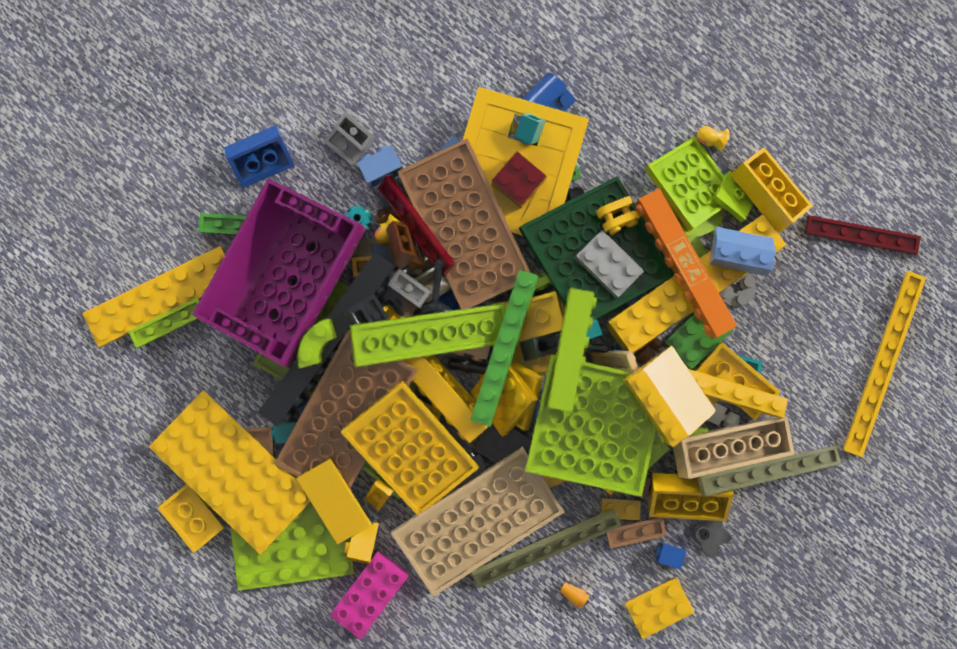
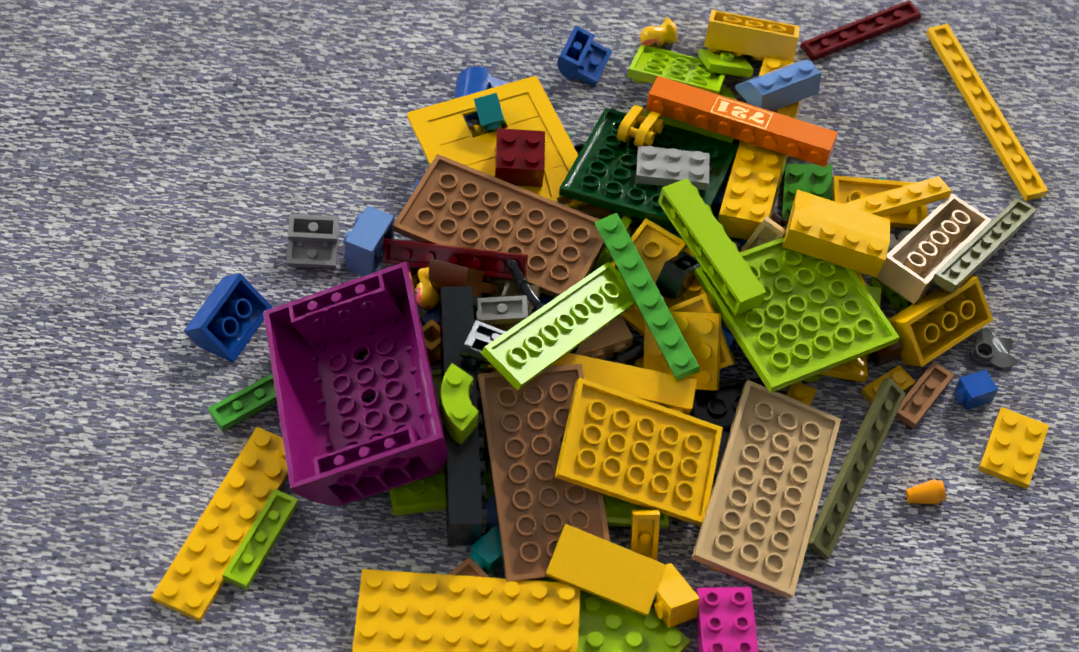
camera: 45 degrees left, 30 degrees down
none -> blue brick [557,25,612,87]

